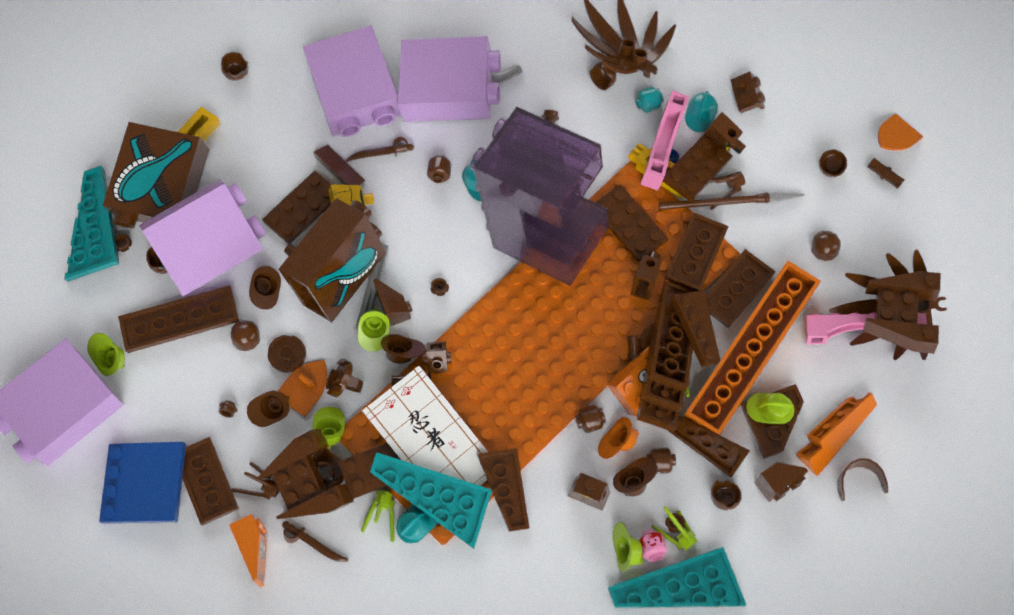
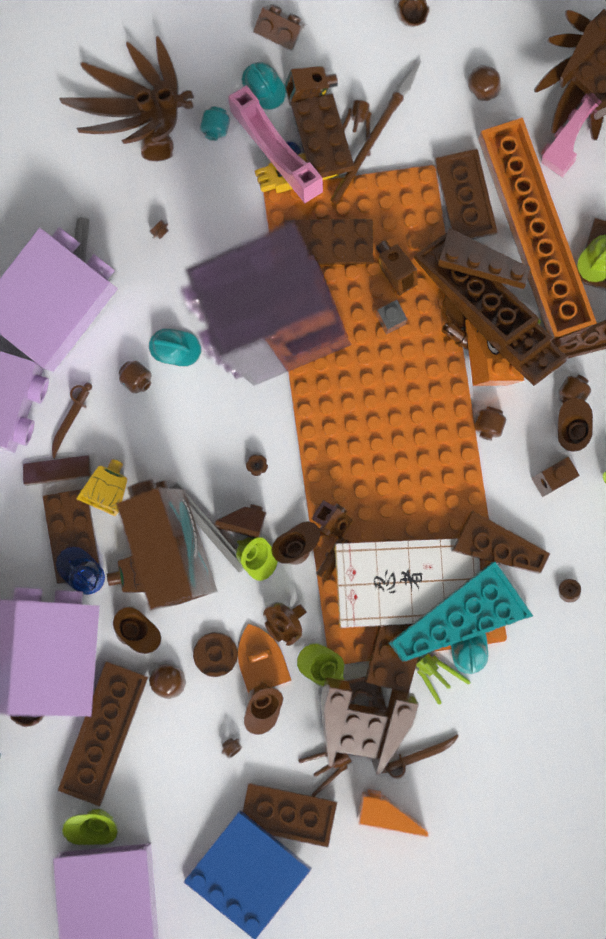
camera: 55 degrees left, 15 degrees up
orange piece [598,417,639,459] -> none
reddish brown plate [665,212,729,291] -> none
none -> clear blue piece [56,547,105,595]
none -> dark grey brick [376,300,407,334]
none -> reddish brown tile [558,579,581,603]

